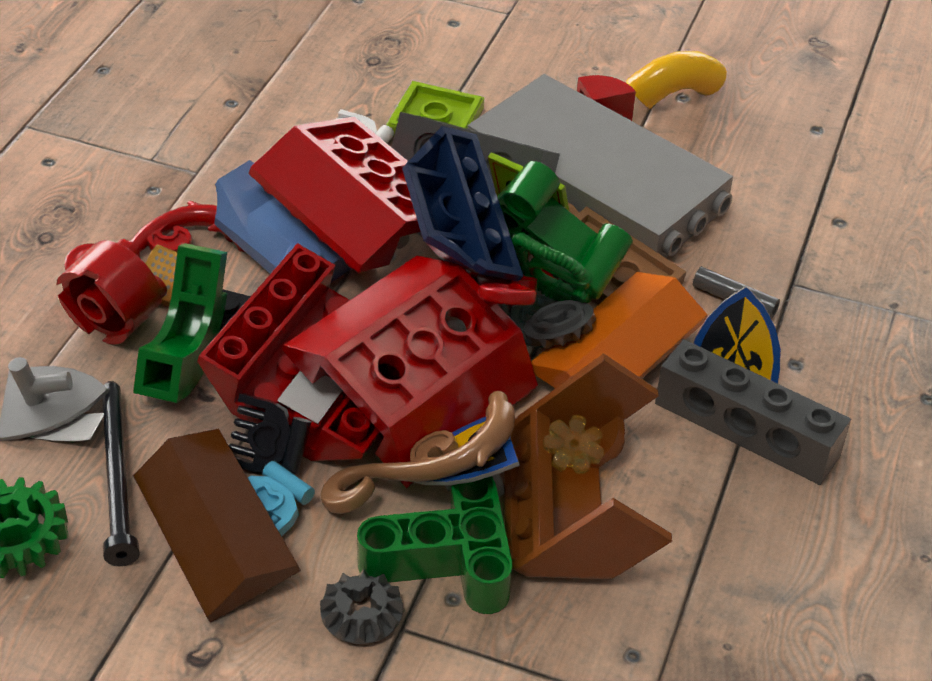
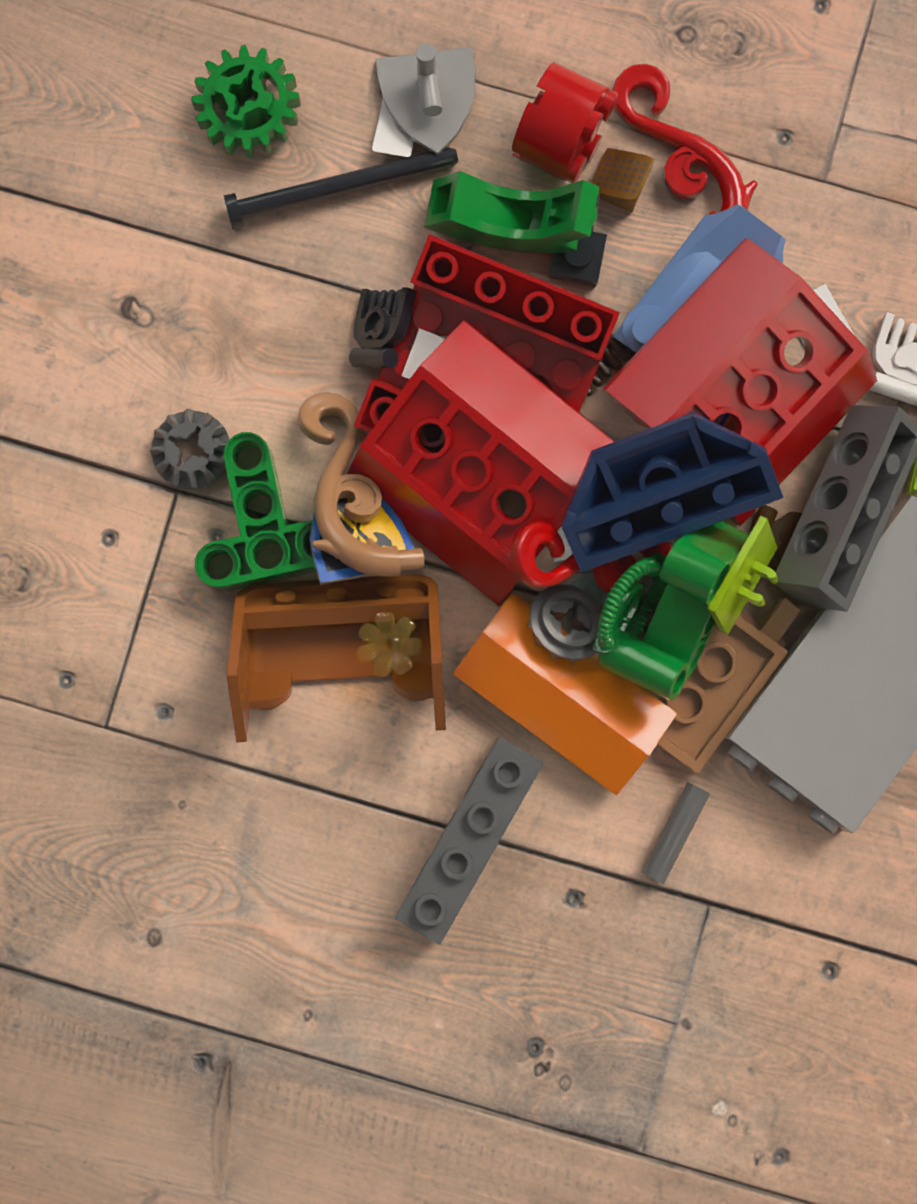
camera: 85 degrees right, 40 degrees up
reddish brown slope [133,428,301,623] -> none
medium azure piece [248,461,315,537] -> none
shield [693,286,781,384] -> none

